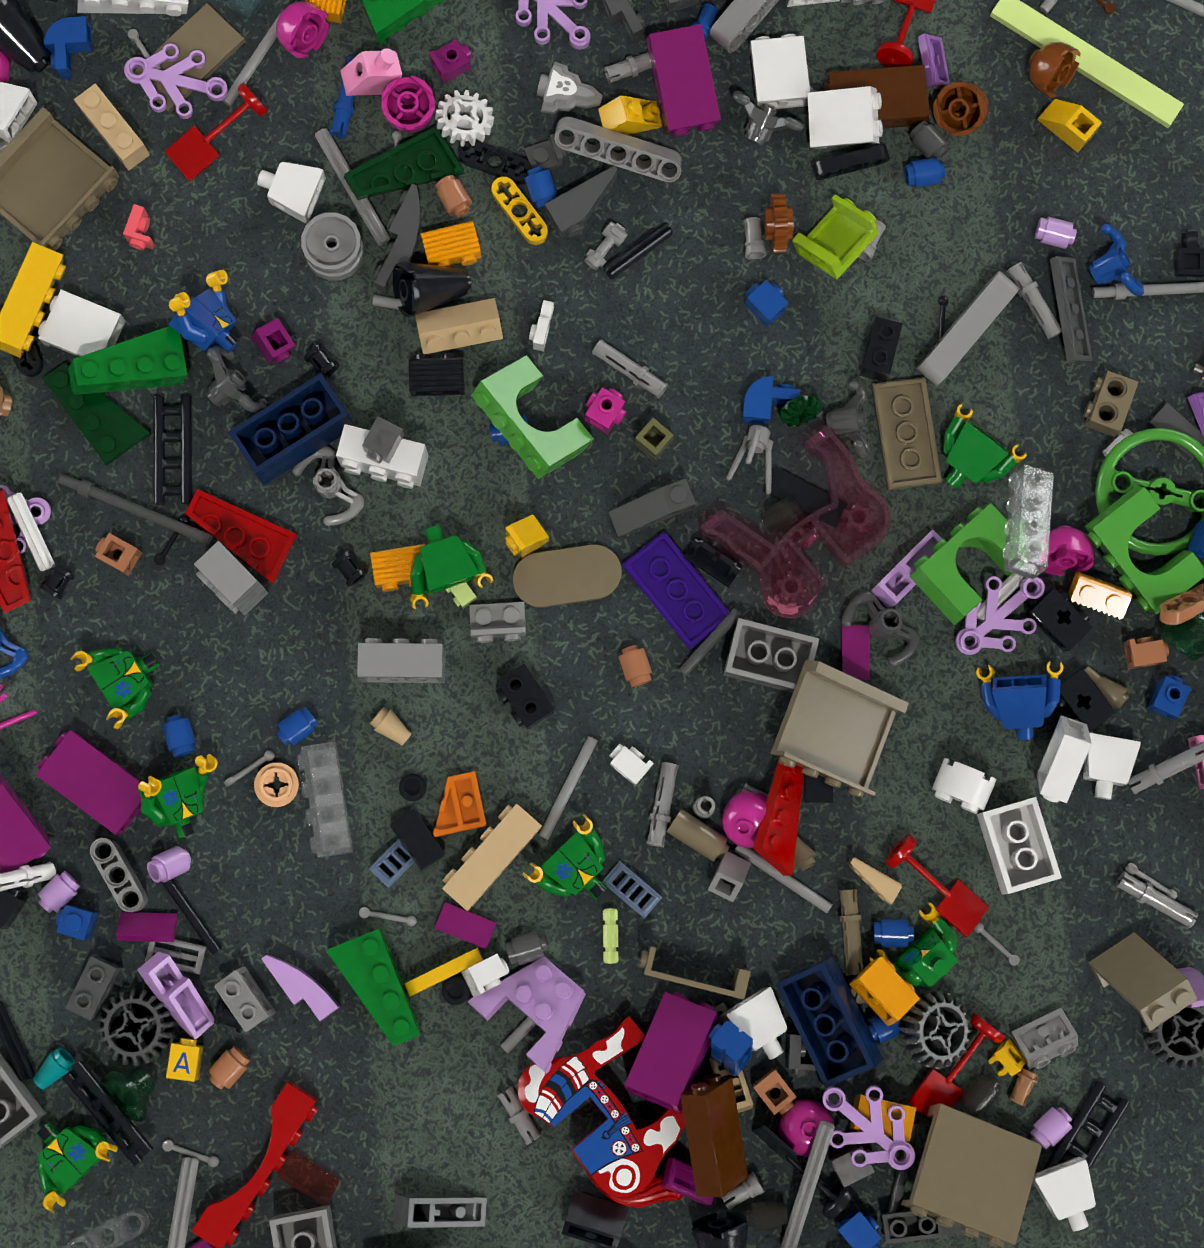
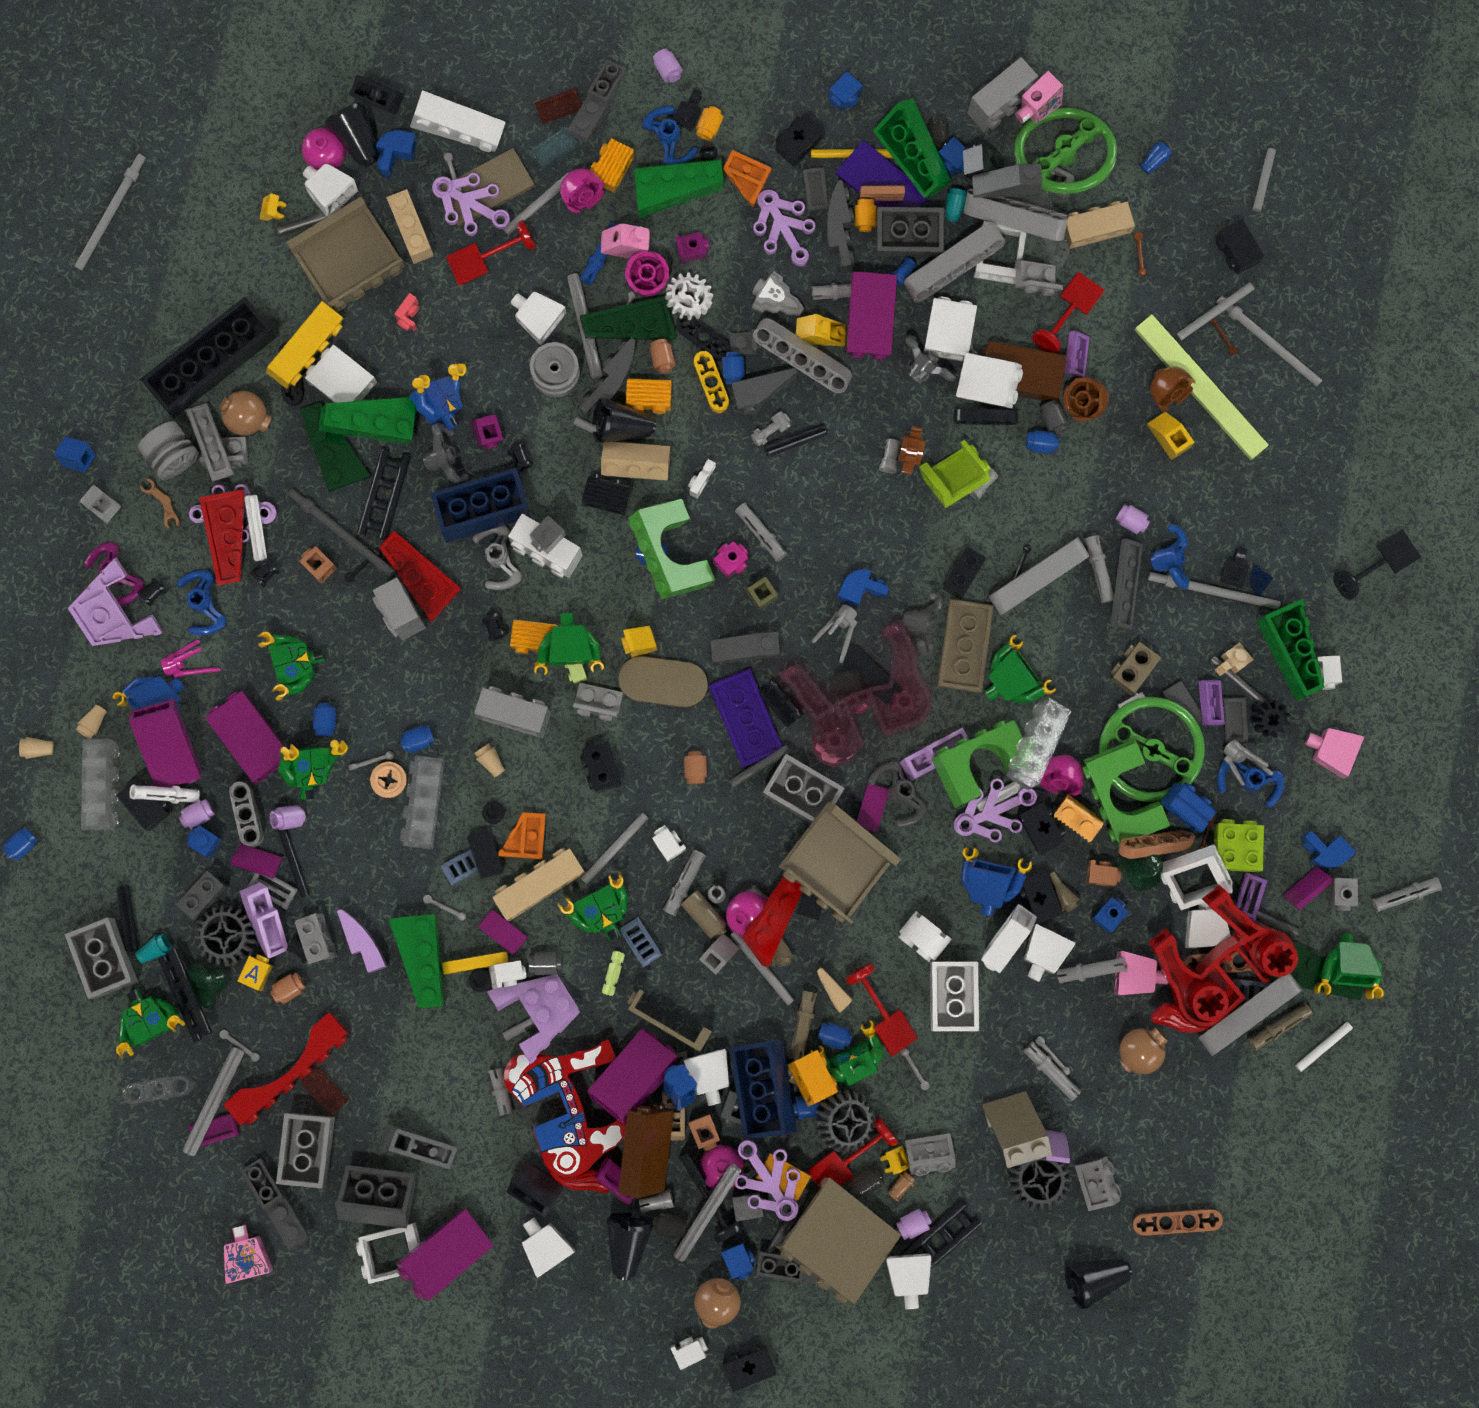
camera: 20 degrees right, 0 degrees up
blue brick [745,280,789,327] -> none
dark green gear [779,395,822,427] -> none

